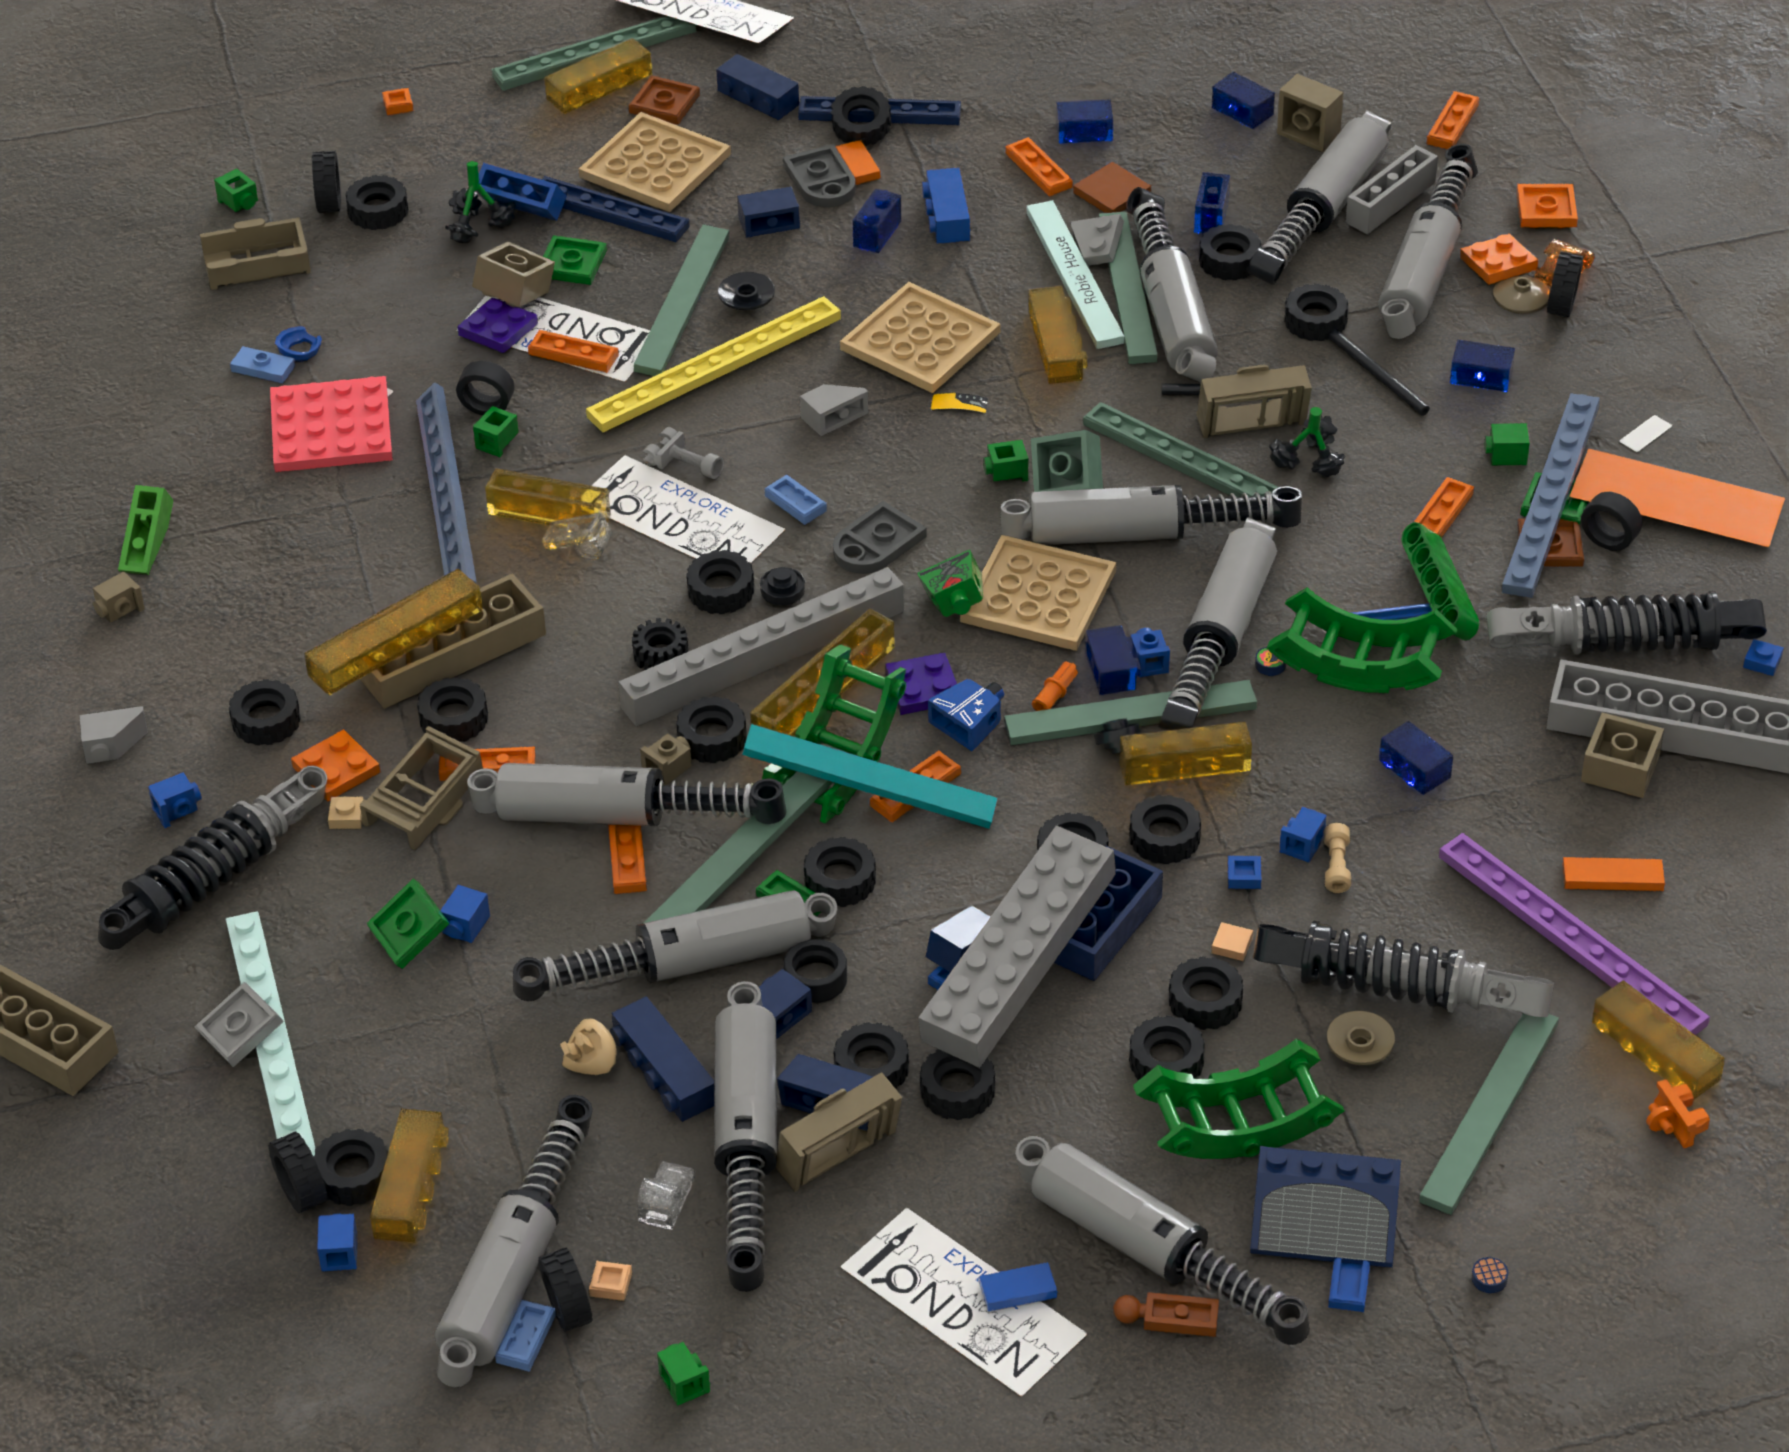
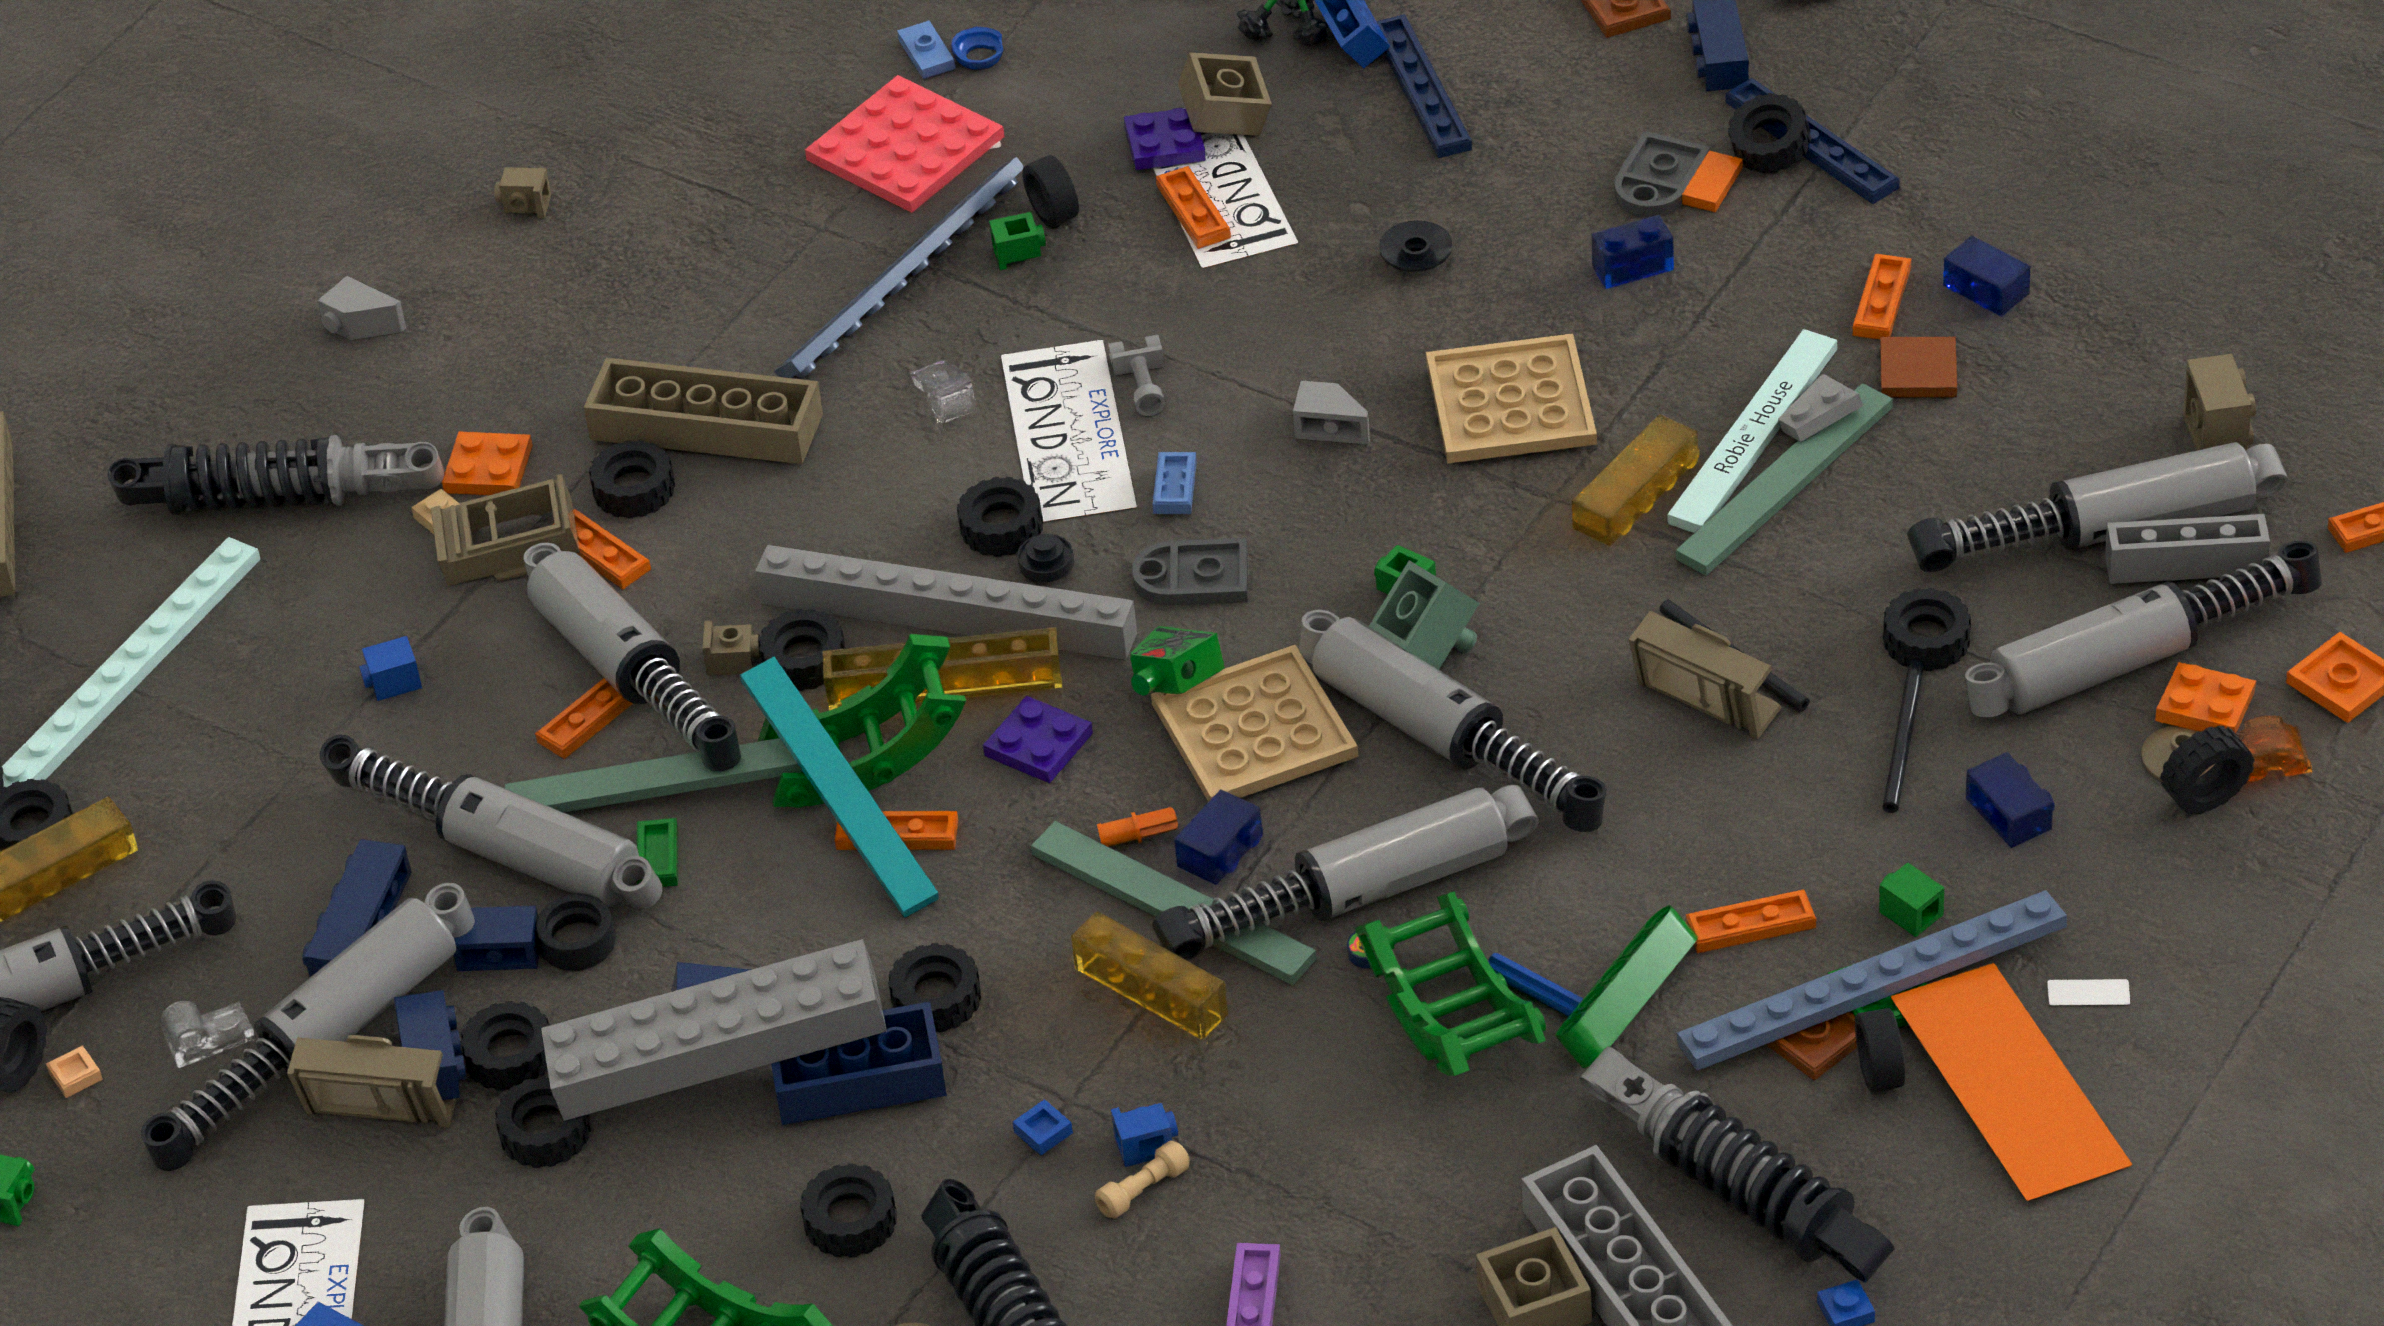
camera: 50 degrees right, 0 degrees up
bright green slope [118,485,174,575] -> none
blue brick [148,772,202,828] -> none
light grey tile [195,982,284,1067] -> none
black tyre [229,679,301,746] -> none
clear yellow brick [304,569,483,696] -> none
green tile [366,878,450,969] -> none
clear yellow brick [485,468,611,535] -> none
green tile [543,235,607,285] -> none
tan piece [560,1019,617,1075] -> none
tan plate [579,112,731,213] -> none
light yellow plate [586,296,841,433] -> none
black tyre [632,618,689,670] -> none
sand green tile [634,225,729,376] -> none
dark blue brick [737,187,800,238] -> none
black tyre [804,837,876,907] -> none
blue brick [922,168,970,244] -> none
blue torso [928,679,1004,751] -> none
yellow sticker [931,393,988,413] -> none
sand green tile [1083,402,1279,497] -> none
black plate [1094,718,1142,754] -> none
light grey piece [1126,187,1217,383] -> none
black tyre [1129,795,1201,864] -> none
black tyre [1129,1016,1205,1080] -> none
blue brick [1130,628,1170,677] -> none
clear blue brick [1194,172,1230,234] -> none
black tyre [1199,224,1261,281] -> none
light nougat tile [1211,922,1253,961] -> none
clear blue brick [1212,72,1275,129] -> none
black plant [1269,407,1345,478] -> none
clear blue brick [1379,721,1453,795] -> none

